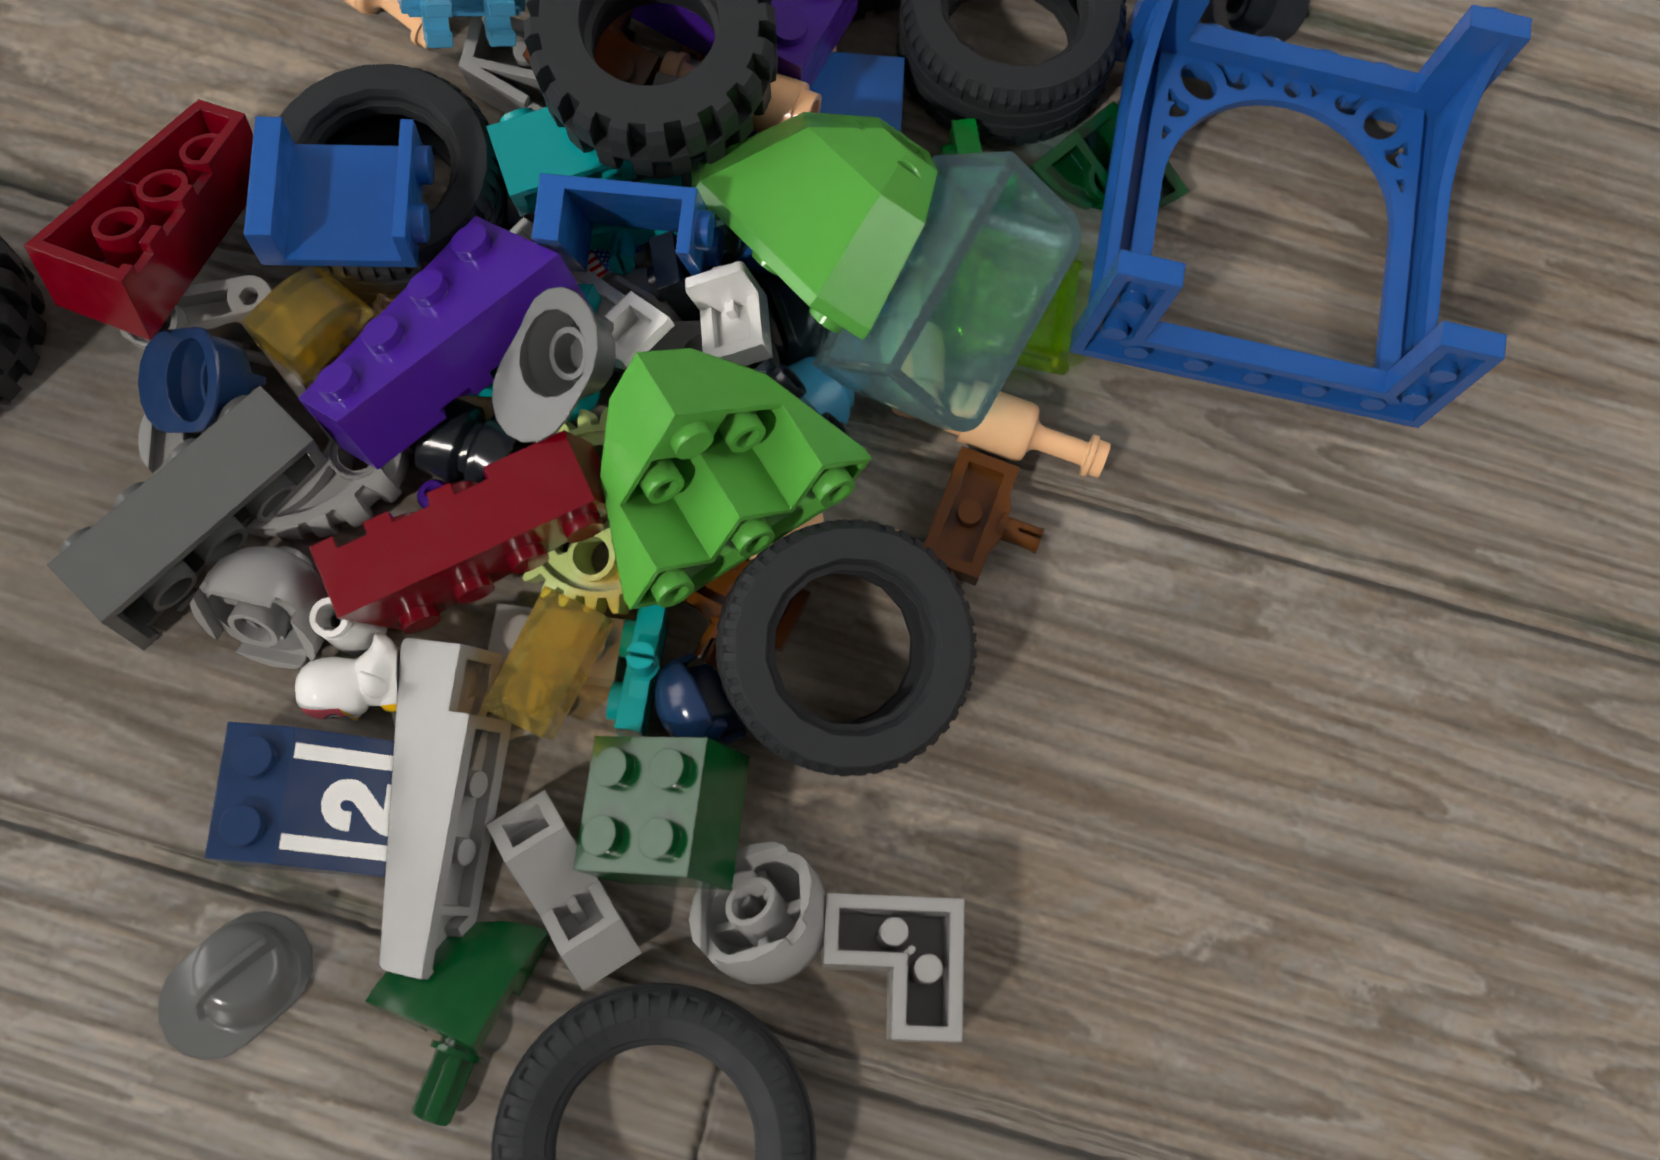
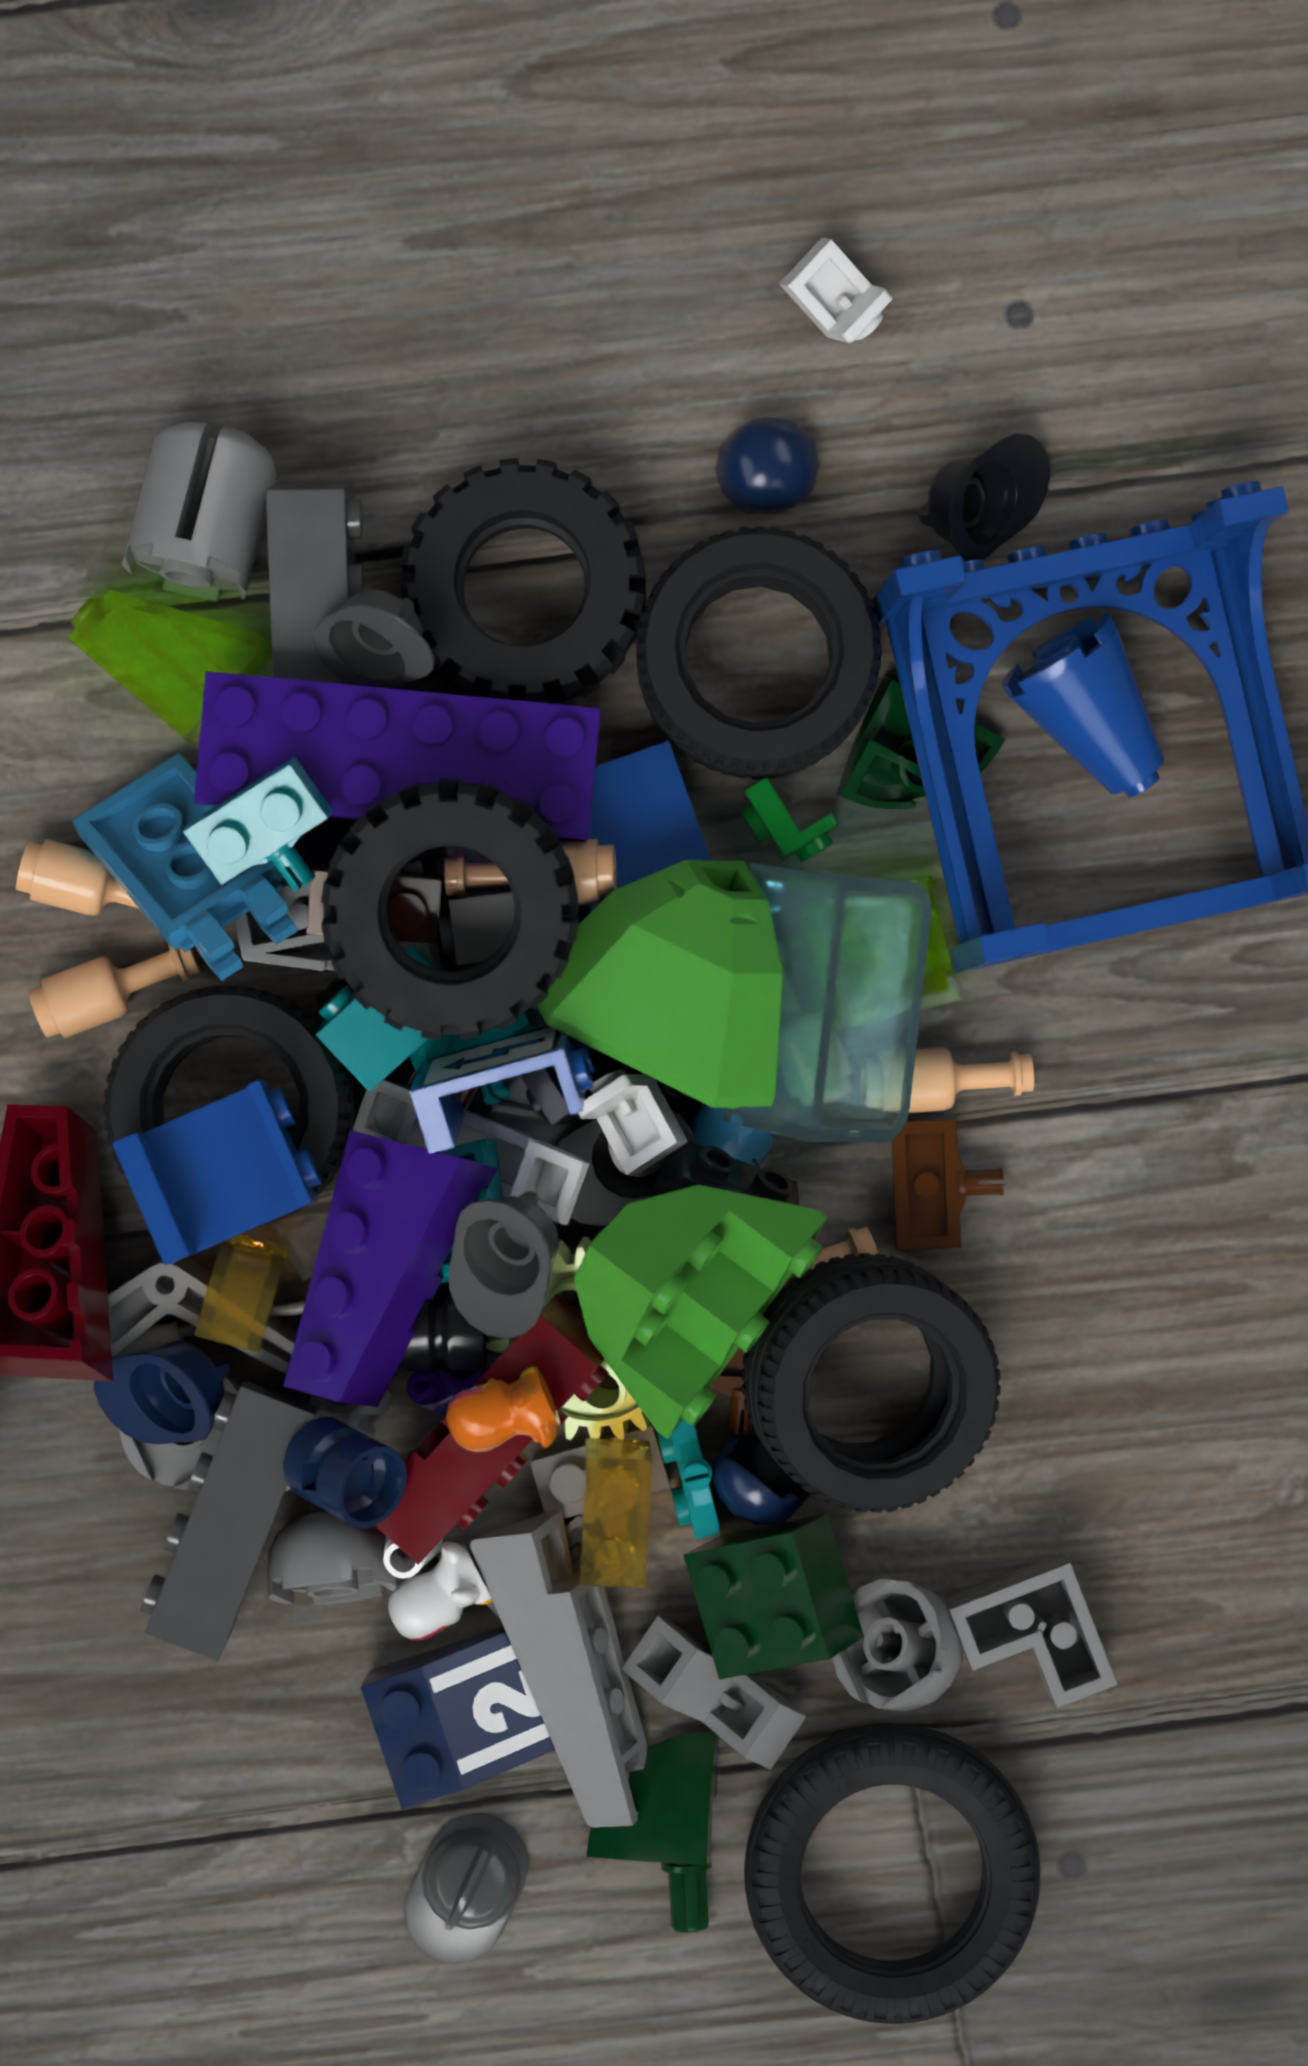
camera: 15 degrees left, 15 degrees up
none -> light nougat piece [28,943,201,1038]
none -> dark blue wheel [283,1417,407,1528]
none -> orange animal [446,1366,561,1452]
none -> blue cone [1002,613,1164,798]

